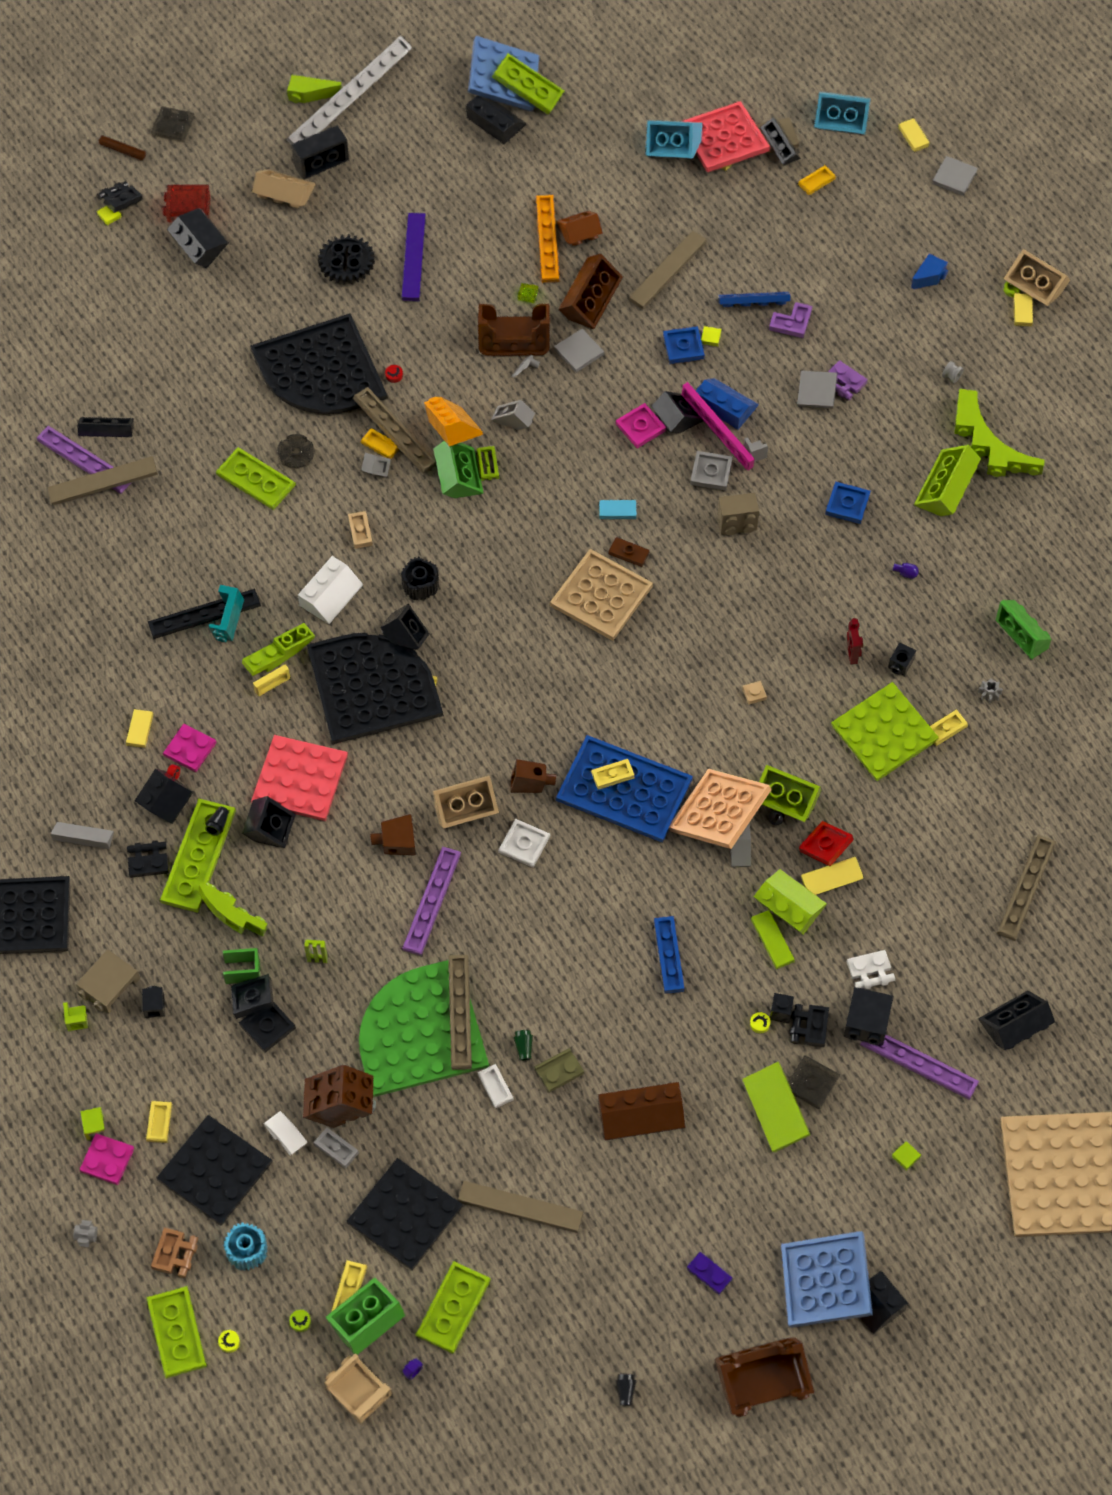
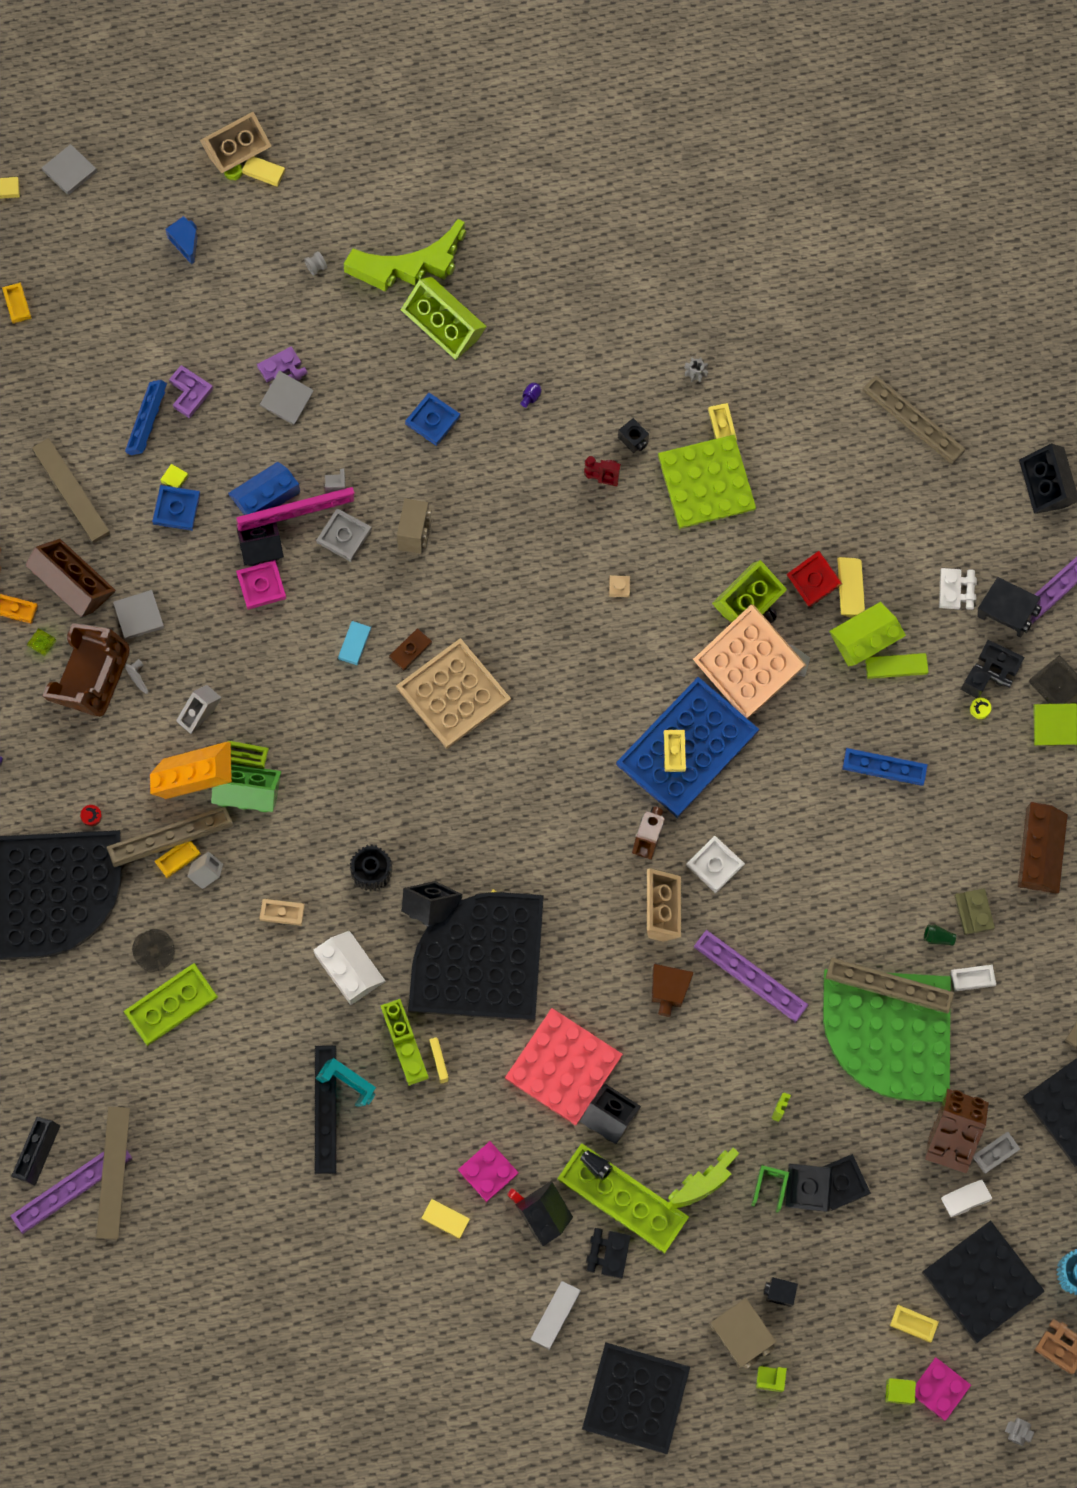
camera: 75 degrees left, 10 degrees up
bright green slope [995,600,1052,660] -> none

